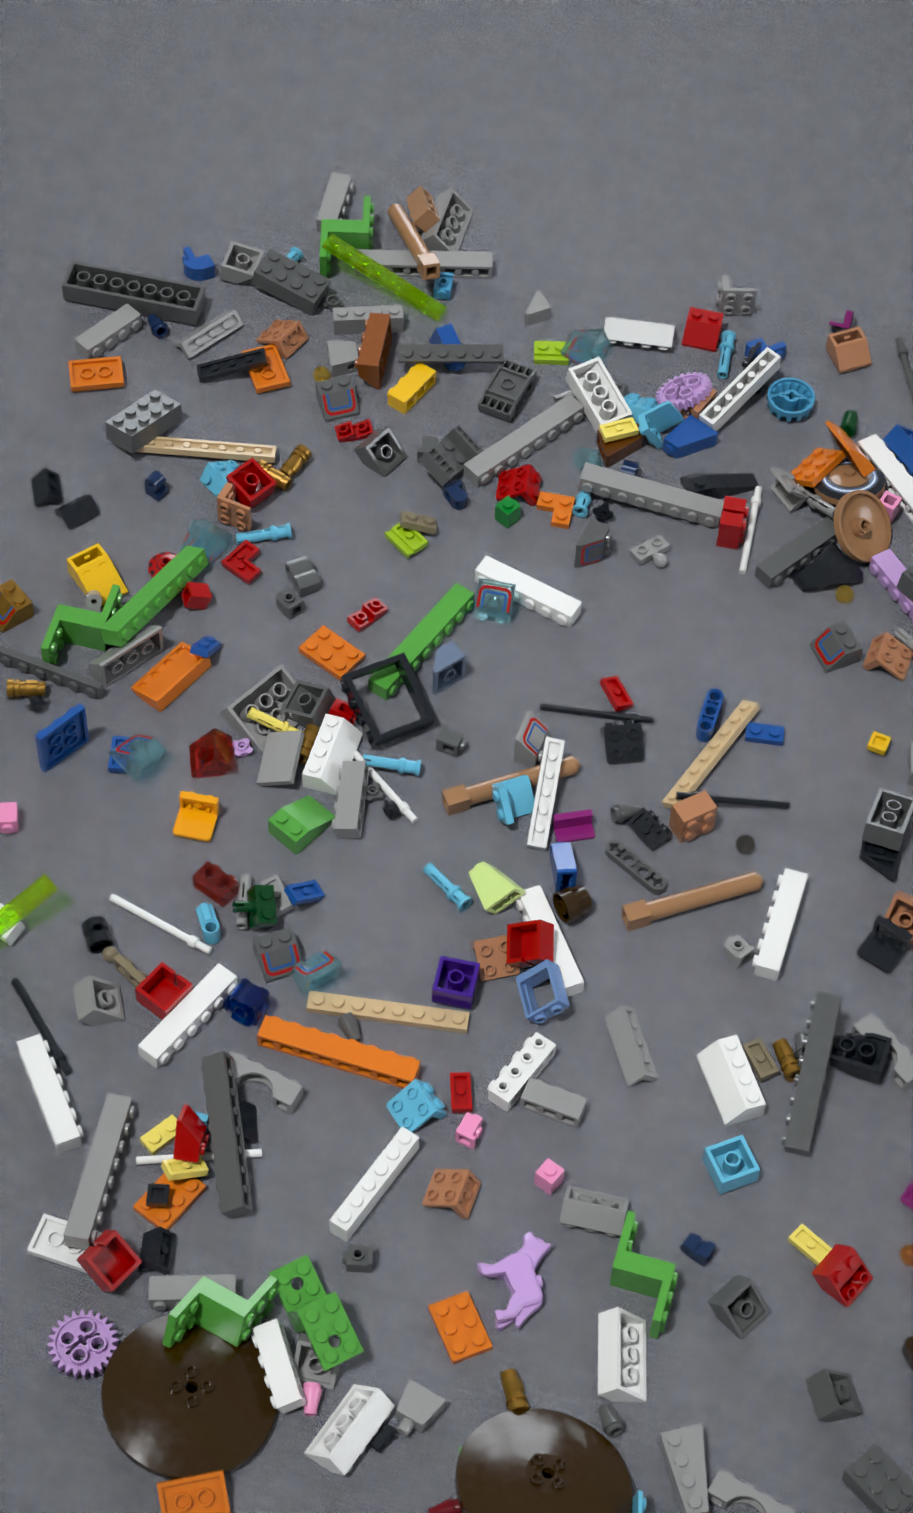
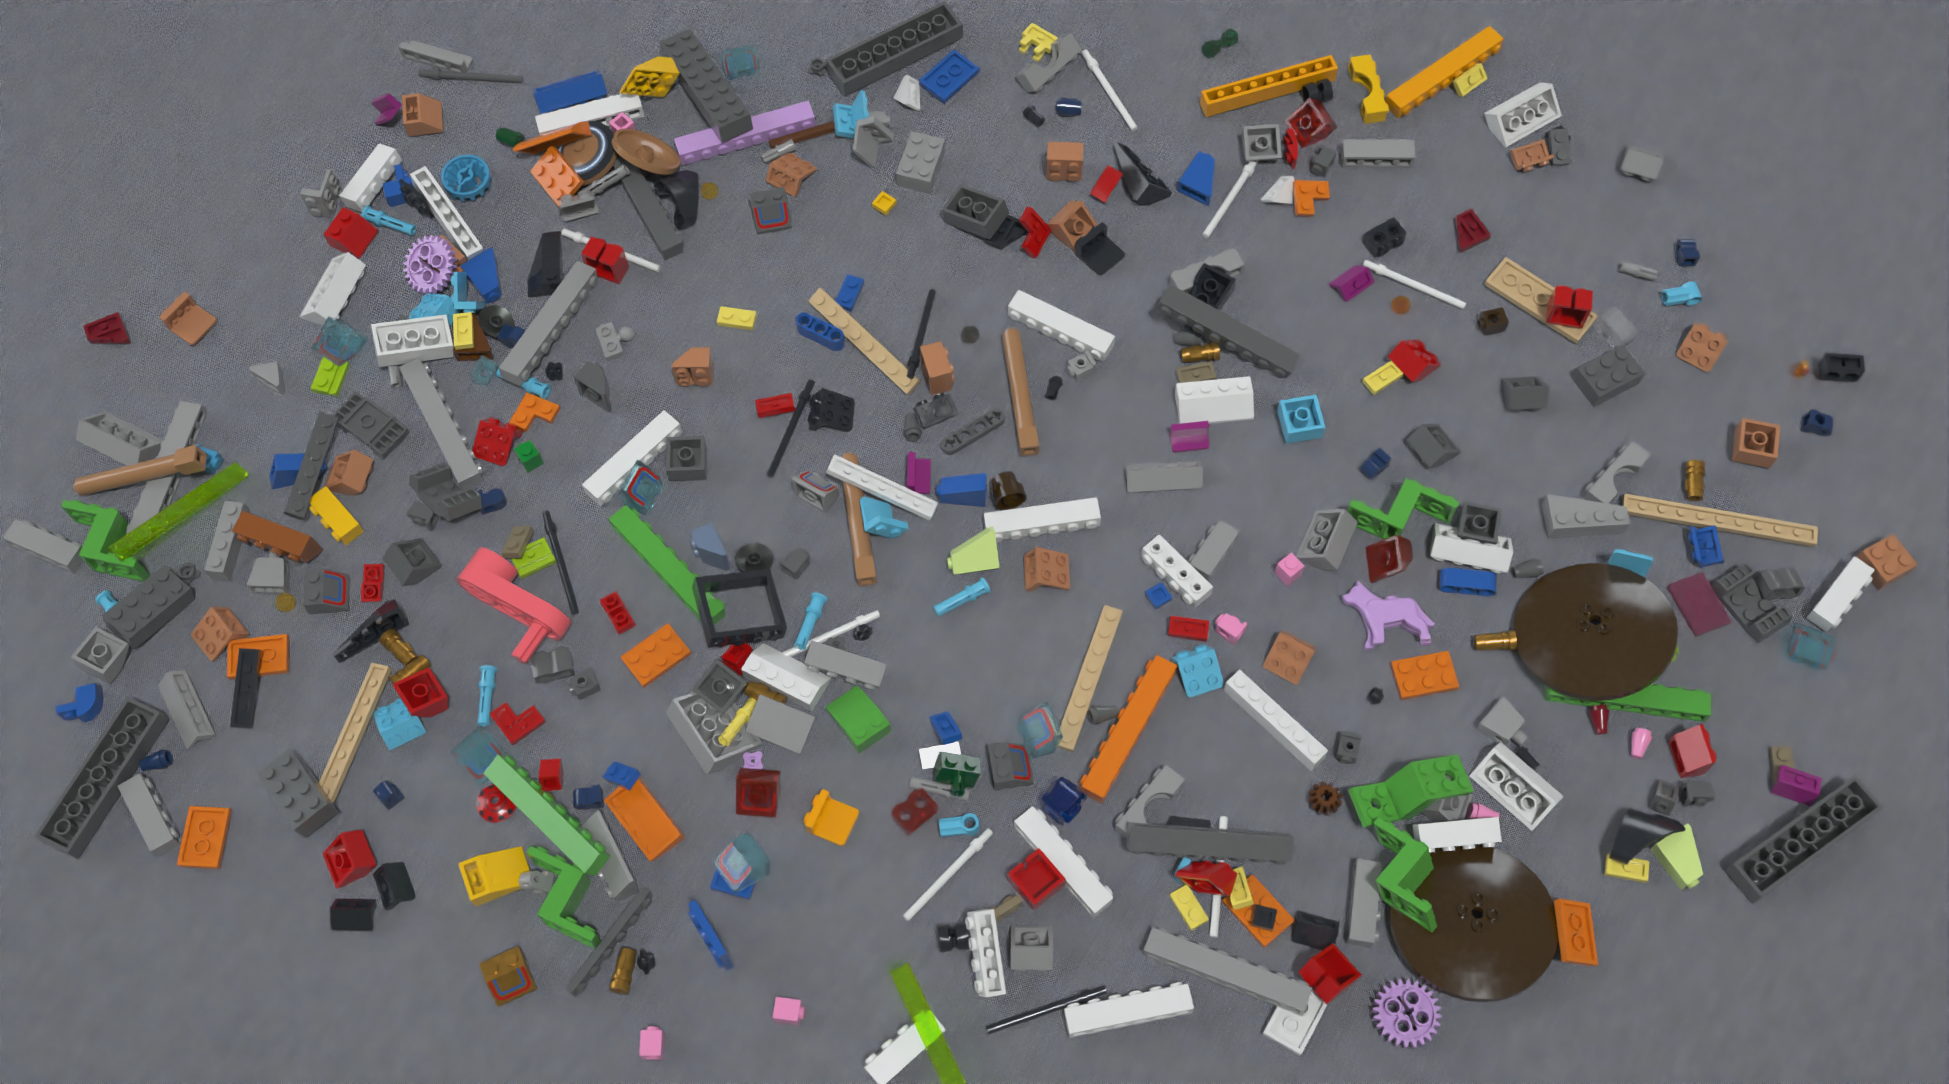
camera: 75 degrees left, 10 degrees up
nougat bracket [217,482,252,532] -> none
medium nougat brick [406,185,440,232] -> none
dark purple brick [432,956,480,1010] -> none
red piece [507,919,554,968] -> none
medium blue window [515,959,570,1024] -> none
none -> dark red wing [83,312,131,344]
none -> nougat bracket [159,291,217,345]
none -> red slope [322,830,376,889]
none -> nougat slope [325,449,373,496]
none -> black wedge [333,599,410,663]
none -> white brick [339,143,402,212]
none -> coral beam [456,547,572,664]
none -> pearl dark grey dish [478,305,515,338]
none -> black bar [542,511,579,615]
none -> dark blue leg [573,784,604,810]
none -> dark grey brick [666,436,707,481]
none -> nougat slope [671,347,714,386]
none -> light yellow plate [717,306,757,331]
none -> pearl dark grey dish [735,543,774,572]
none -> white brick [965,909,1006,997]
none -> red plate [1019,207,1051,258]
none -> black pin [1045,376,1063,401]
none -> blue plate [1145,582,1172,609]
none -> magenta panel [1169,421,1210,453]
none -> reddish brown gear [1308,781,1343,816]
none -> clear red slope [1366,535,1413,583]
none -> black plate [1367,686,1385,705]
none -> blue beam [1439,568,1496,596]
none -> dark grey slope [1457,501,1502,544]

